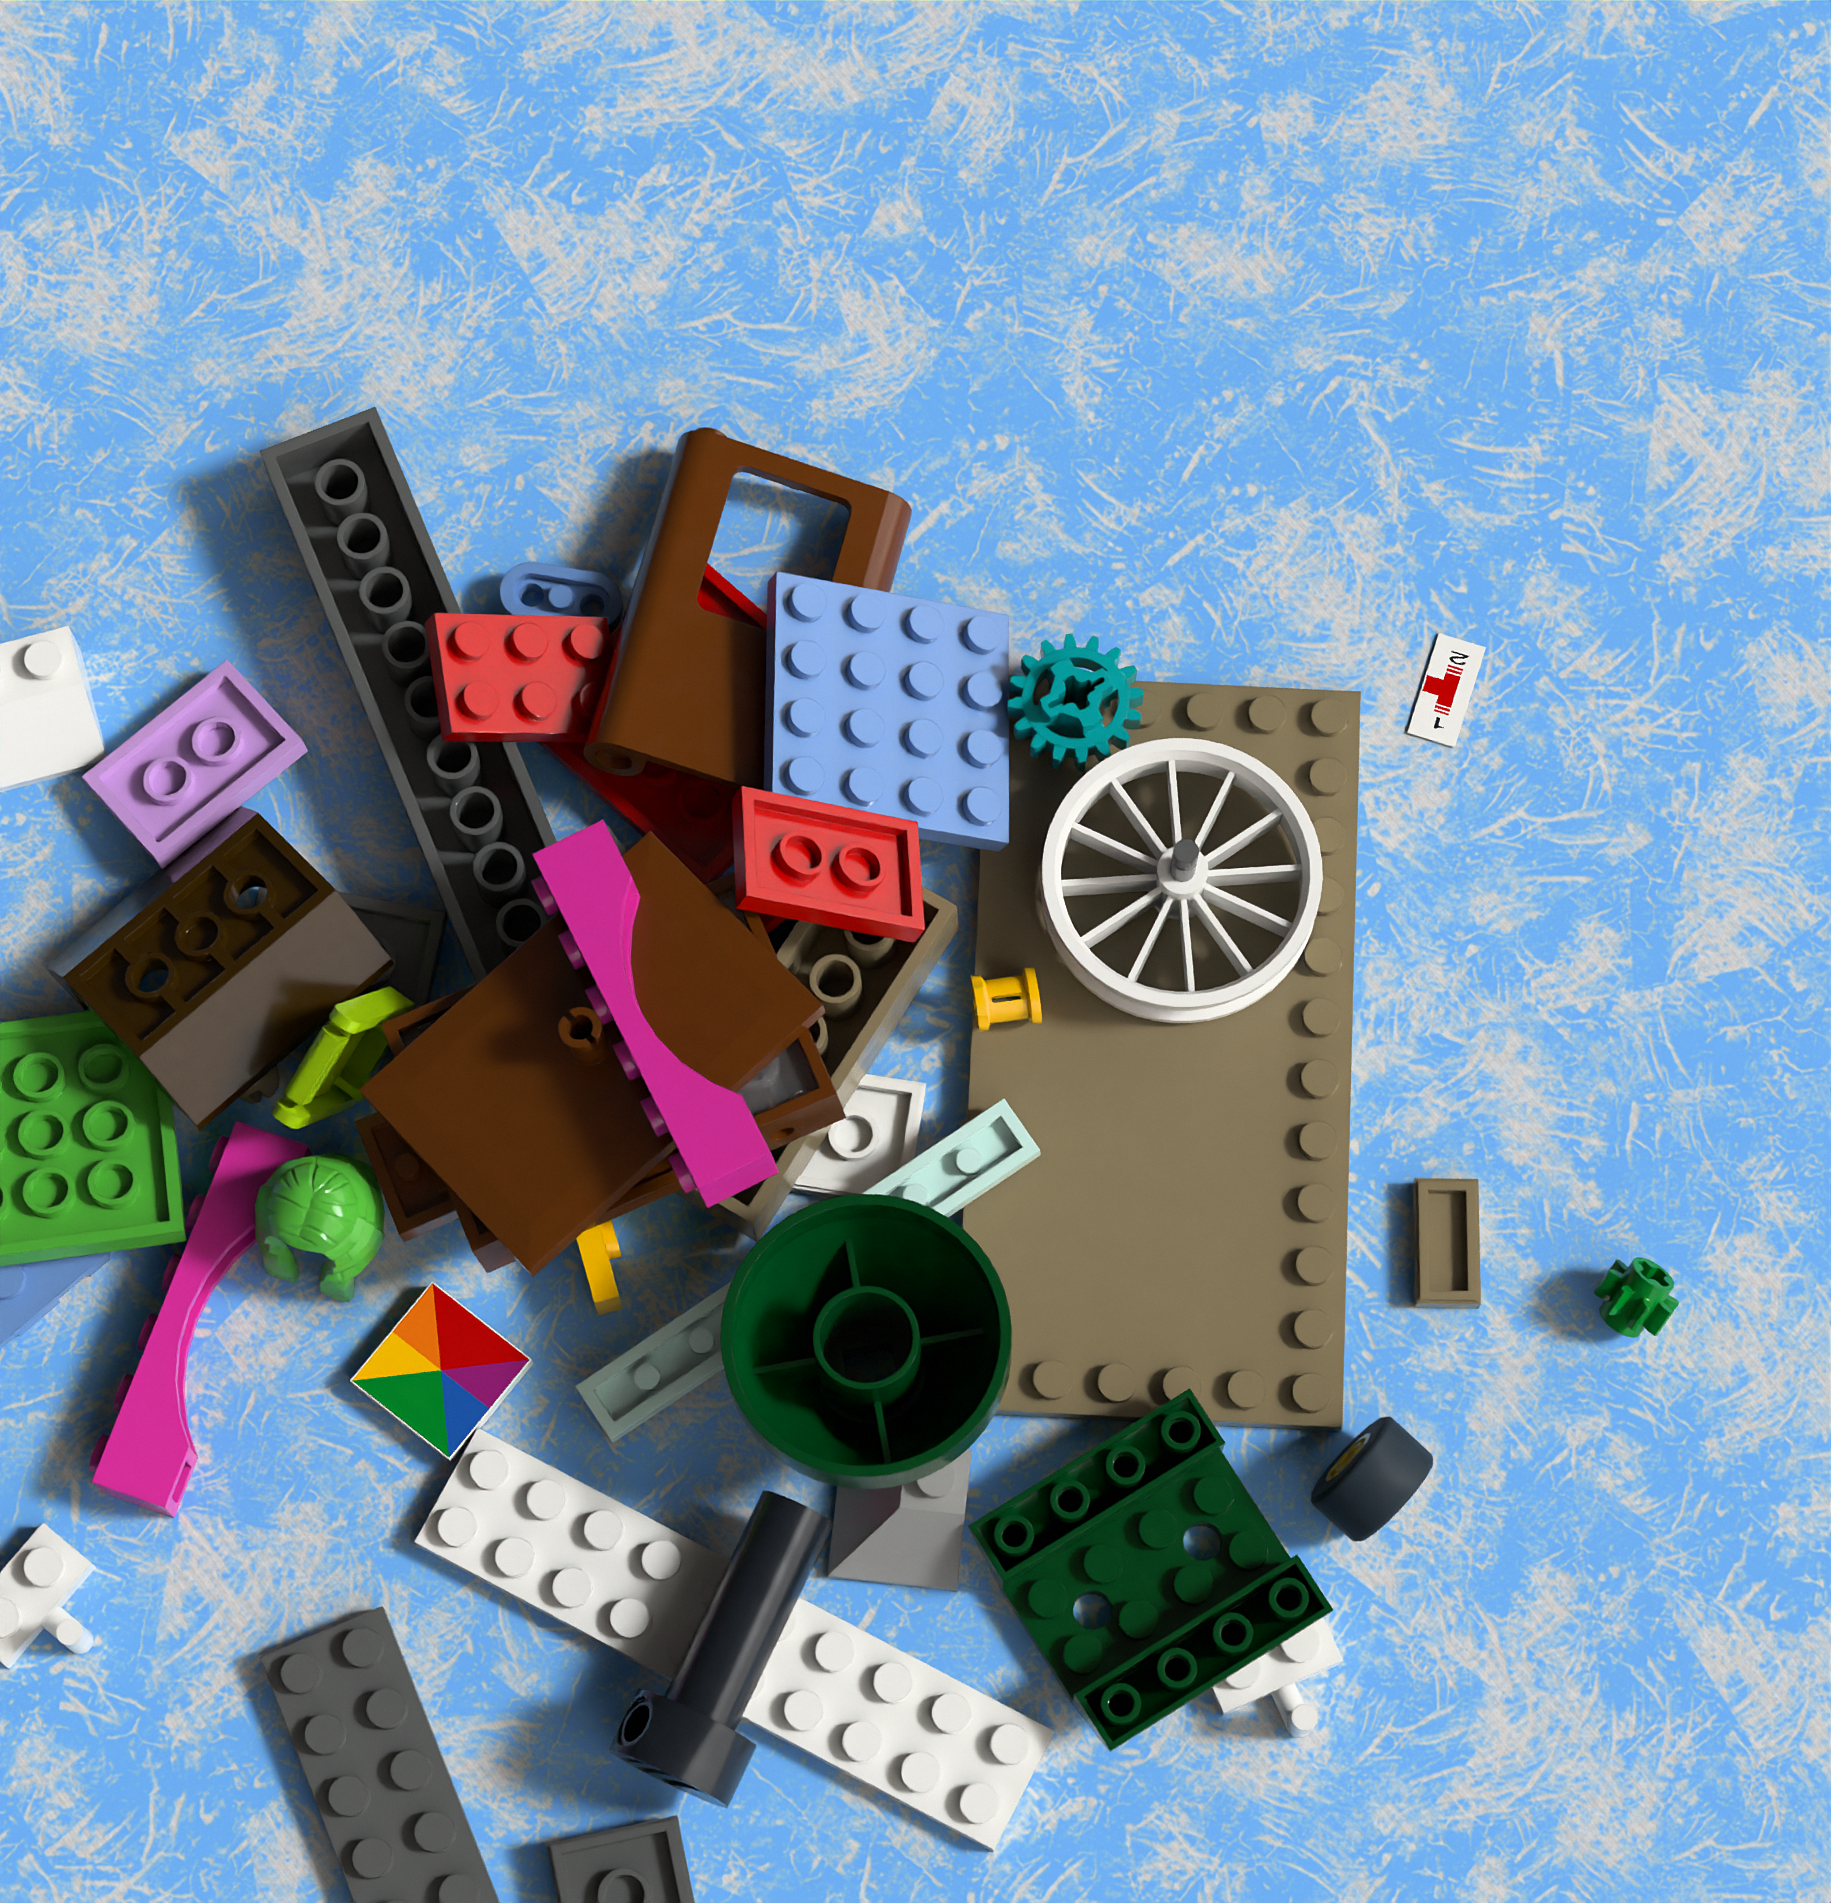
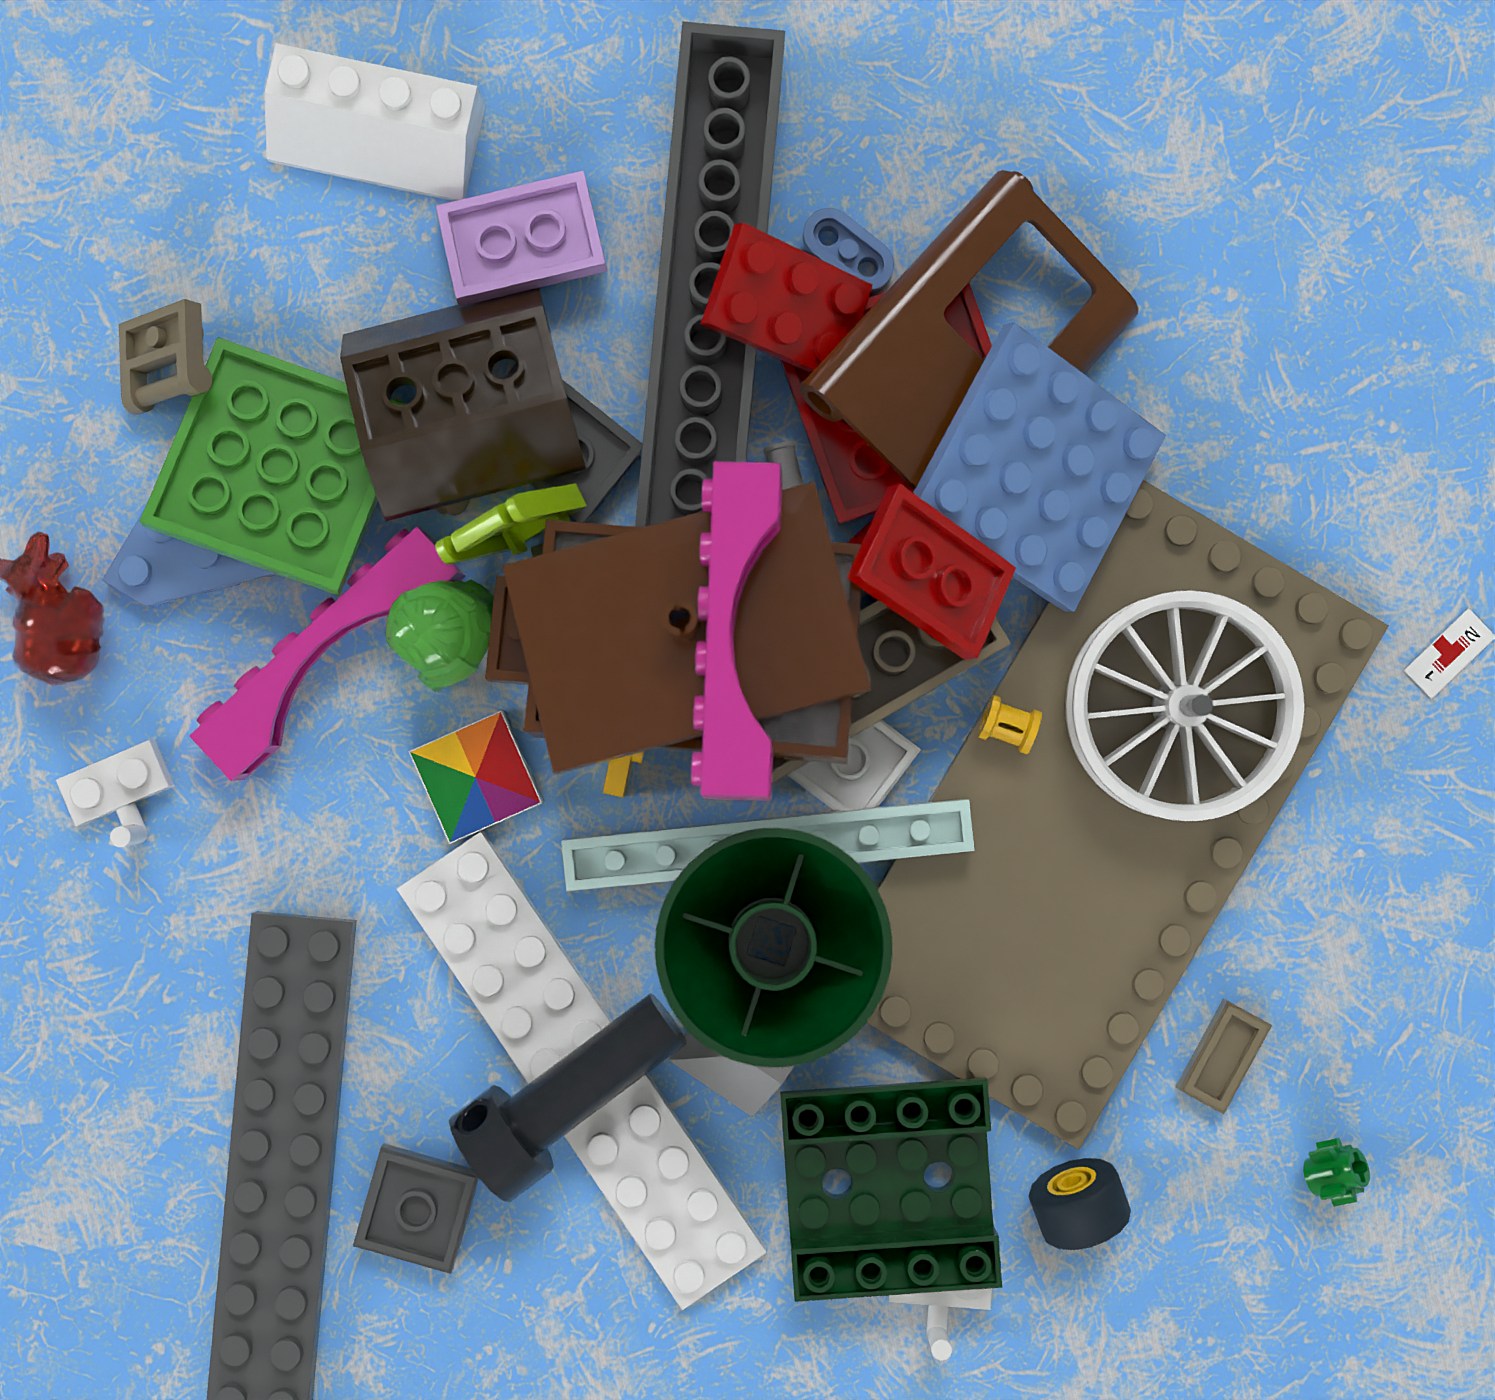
camera: 30 degrees right, 15 degrees up
teal gear [1007,634,1144,772] -> none

